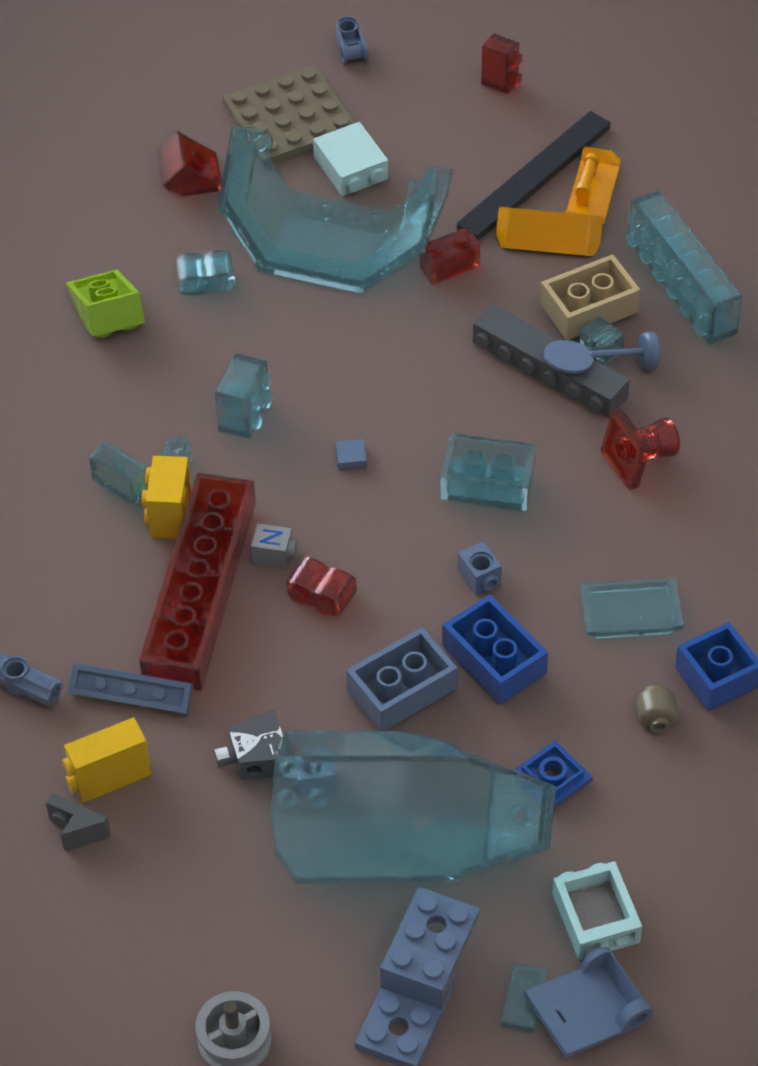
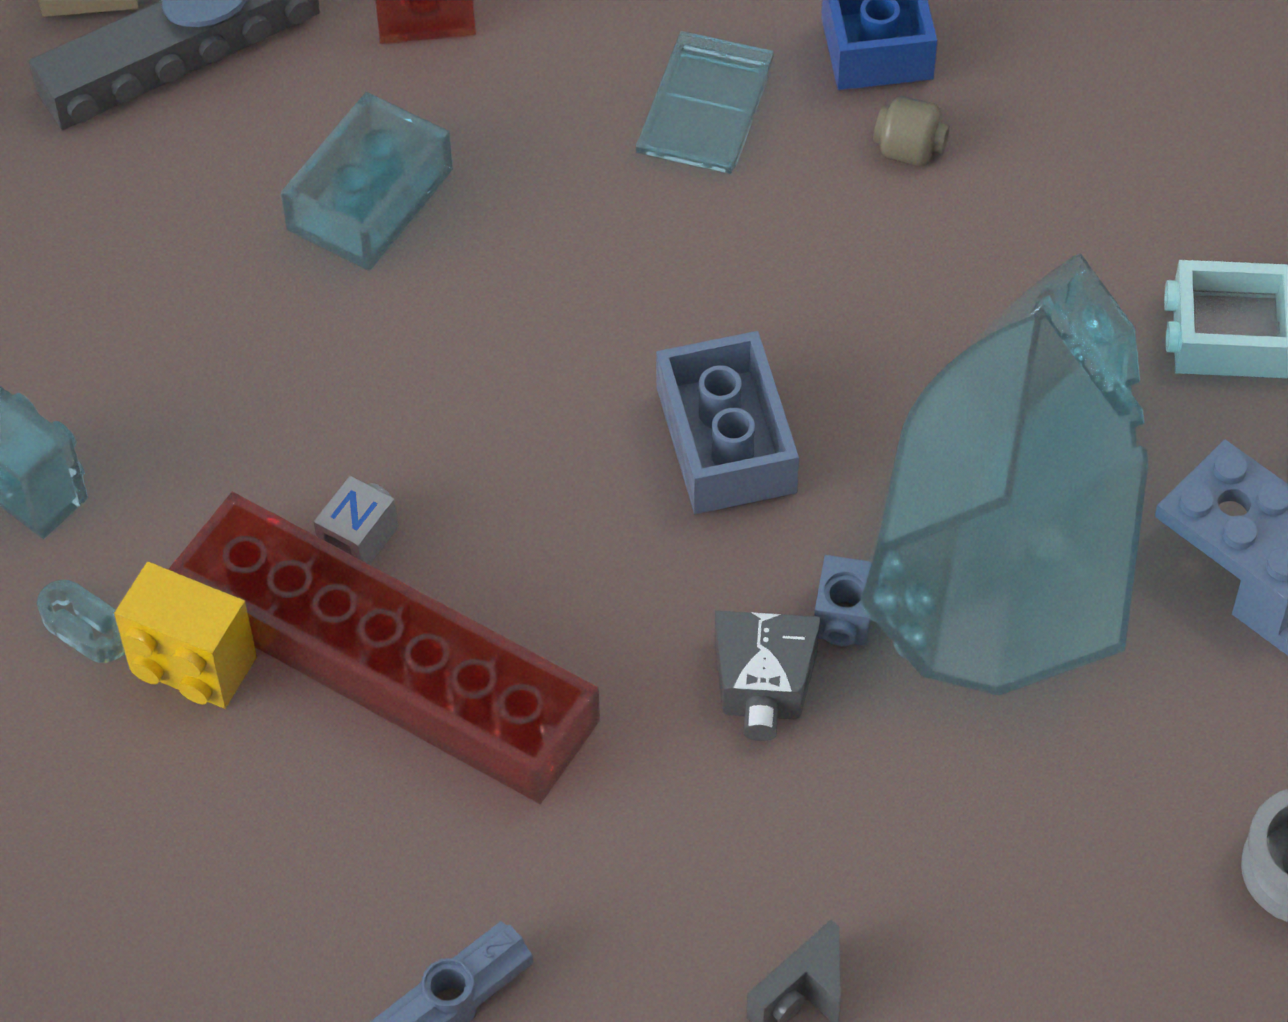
camera: 70 degrees left, 5 degrees up
yellow brick [62,717,152,803] -> none
sand blue plate [68,663,194,714] -> none
clear light blue brick [89,441,148,505] -> none
clear red brick [286,557,357,616] -> none
sand blue tile [335,439,367,470] -> none
blue brick [442,594,548,705] -> none
sand blue brick [458,541,502,595] -> none
blue piece [513,740,593,811] -> none

